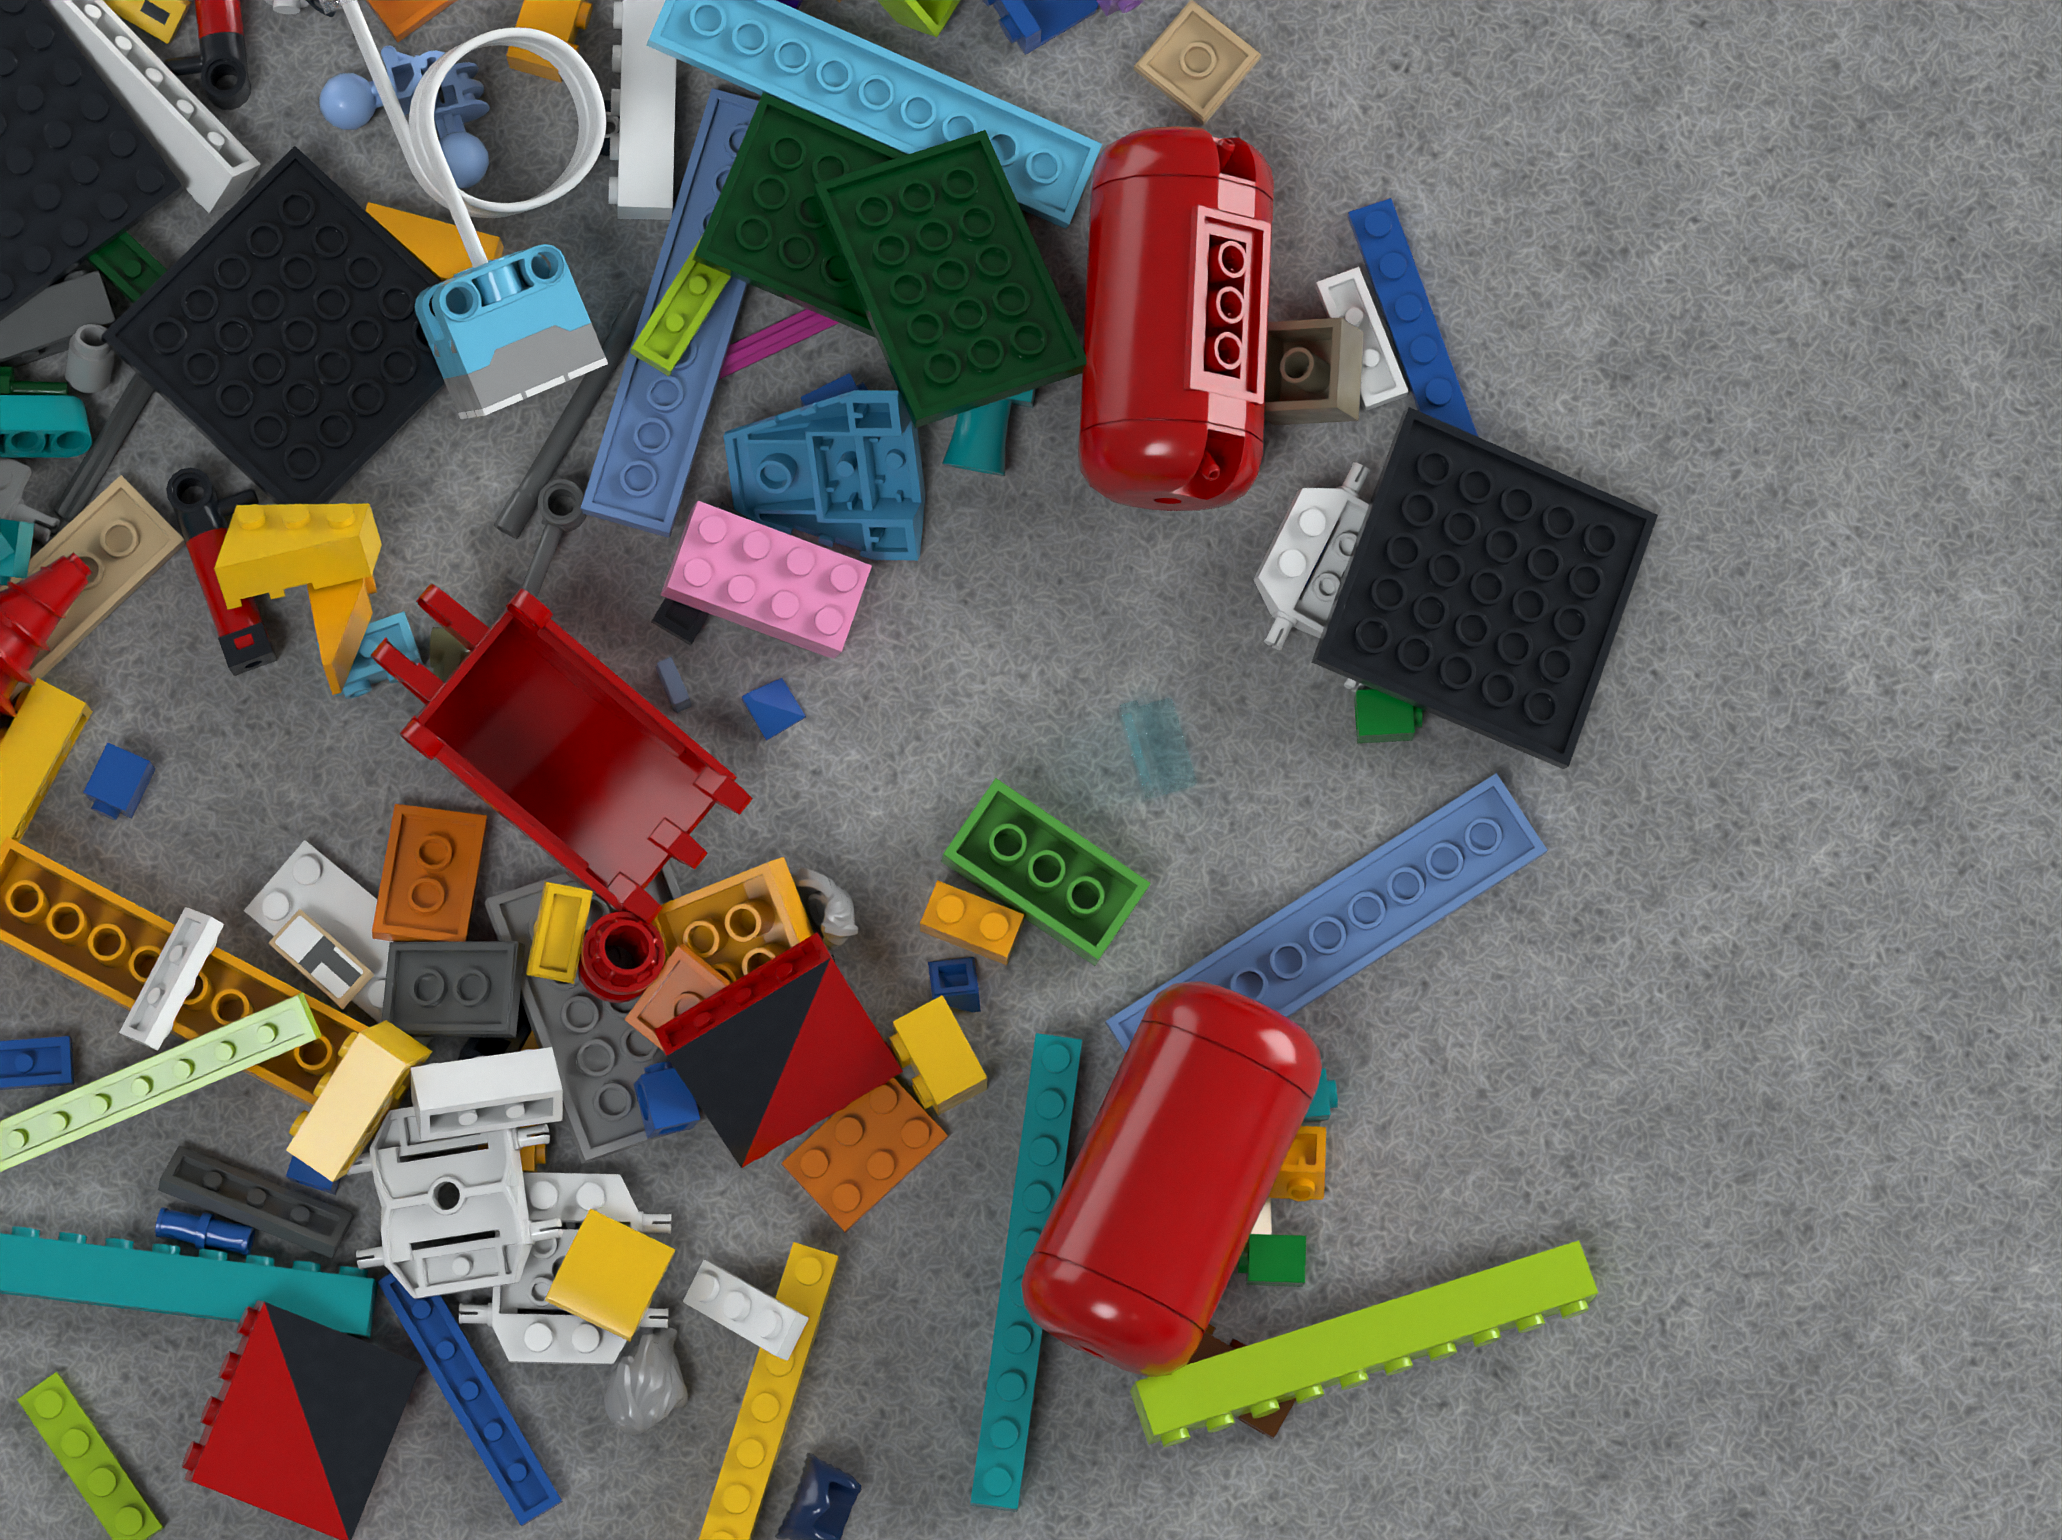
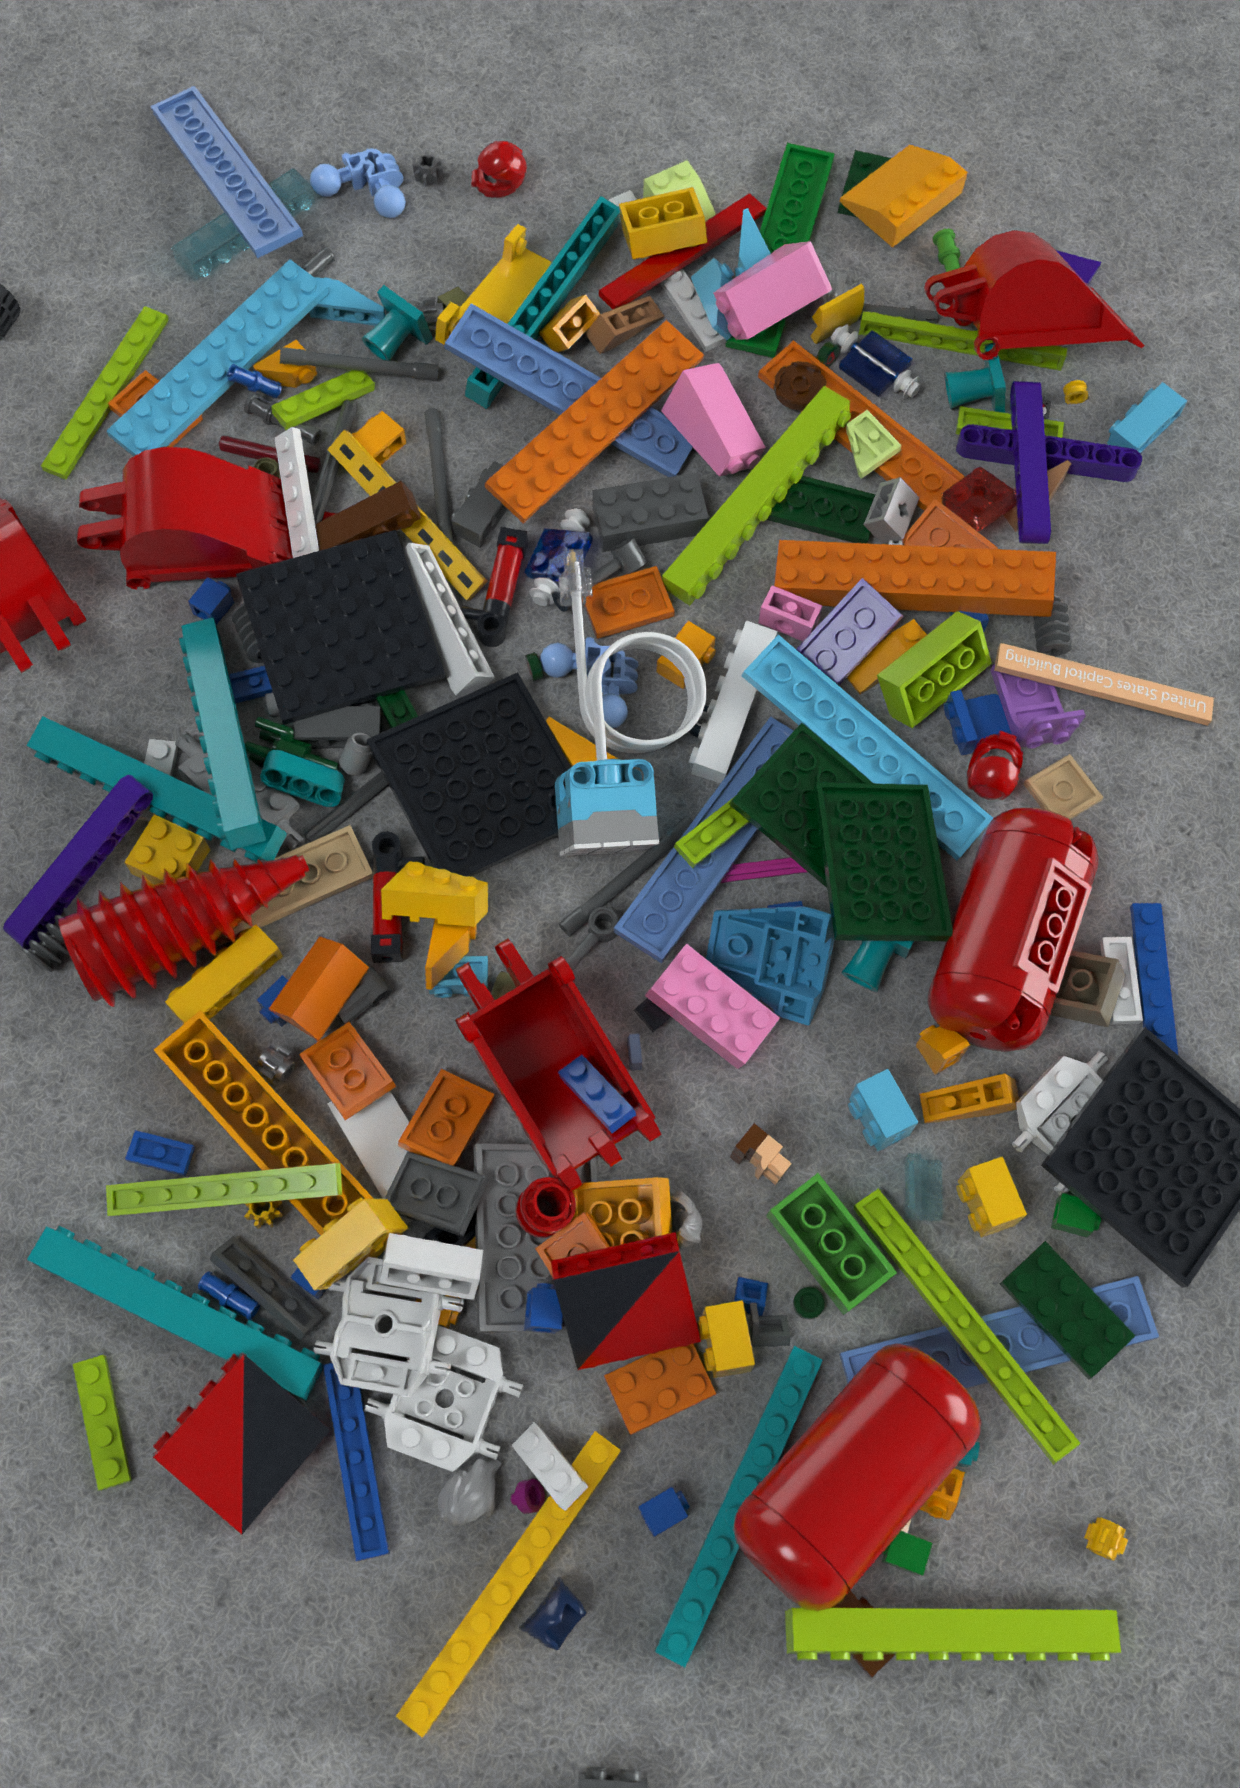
camera: 20 degrees right, 10 degrees down
white plate [119,907,224,1051] -> none
slope [268,909,374,1009] -> none
yellow tile [526,881,593,984] -> none
yellow slope [545,1208,675,1342] -> none
blue slope [742,678,806,741] -> none
light orange brick [920,880,1024,965] -> none
none -> yellow gear [244,1200,283,1229]
none -> flat silver gear [258,1044,295,1083]
none -> orange slope [269,936,369,1041]
none -> orange plate [299,1022,396,1120]
none -> dark grey piece [337,968,392,1024]
none -> magenta tile [511,1479,545,1514]
none -> dark green tile [525,652,544,681]
none -> blue plate [558,1054,636,1133]
none -> blue brick [638,1487,690,1538]
none -> light nougat hips [730,1123,792,1185]
none -> dark grey bracket [746,1303,790,1347]
none -> dark green tile [793,1287,825,1320]
none -> medium azure piece [848,1069,918,1151]
none -> lime plate [853,1188,1081,1465]
none -> light orange slope [916,1025,970,1075]
none -> light orange slope [919,1073,1019,1123]
none -> yellow brick [956,1156,1027,1238]
none -> red helmet [967,731,1023,800]
none -> dark green plate [999,1241,1135,1380]
none -> yellow gear [1084,1517,1128,1561]

